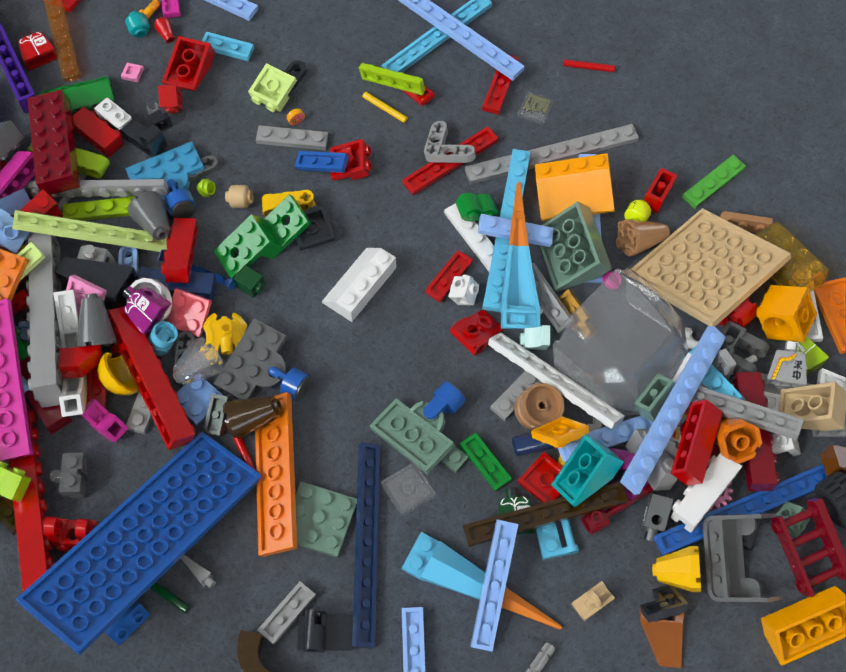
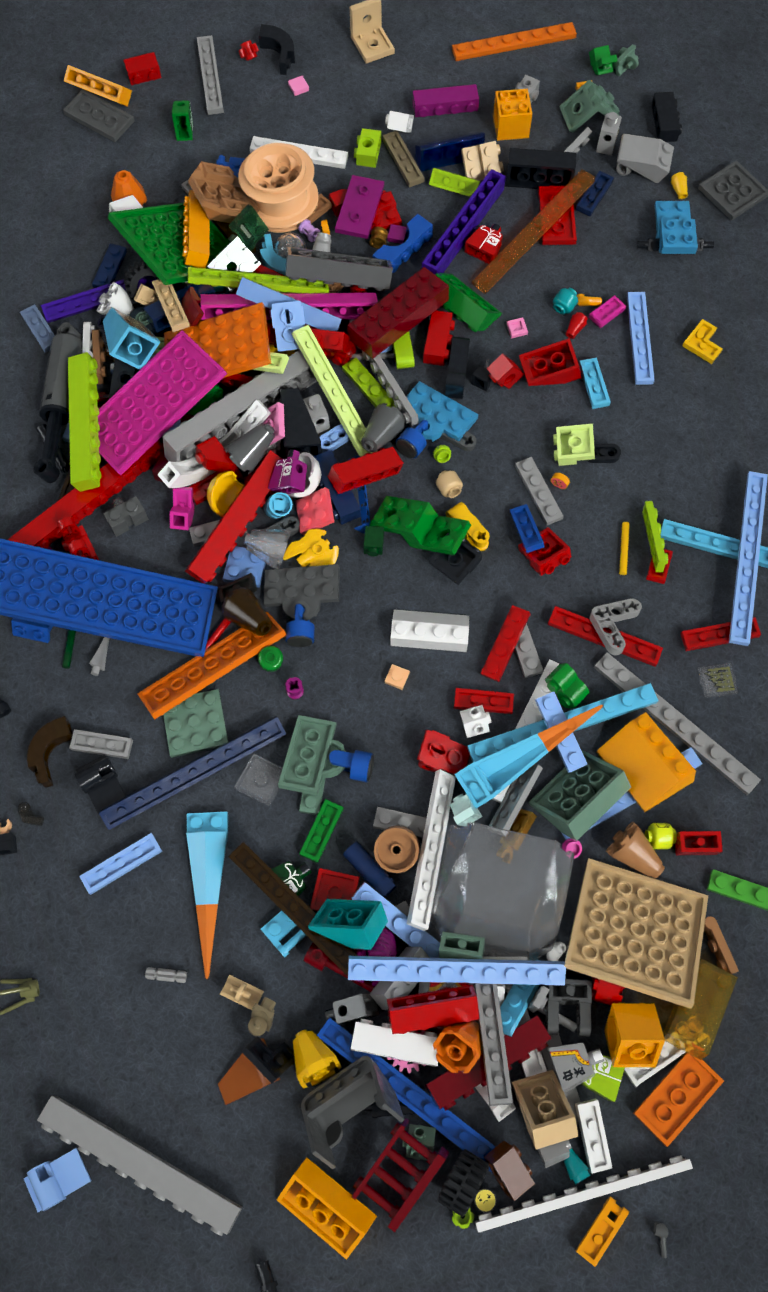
camera: 60 degrees right, 5 degrees up
white bracket [94,97,132,130] -> none
light blue plate [470,519,518,651] -> none
light orange plate [531,417,590,448] -> none
none -> dark tan hips [248,997,276,1036]
none -> green head [258,646,283,672]
none -> magenta bush [285,677,304,699]
none -> light nougat plate [385,664,410,690]
none -> red plate [481,605,531,682]
none -> light grey plate [514,623,544,678]

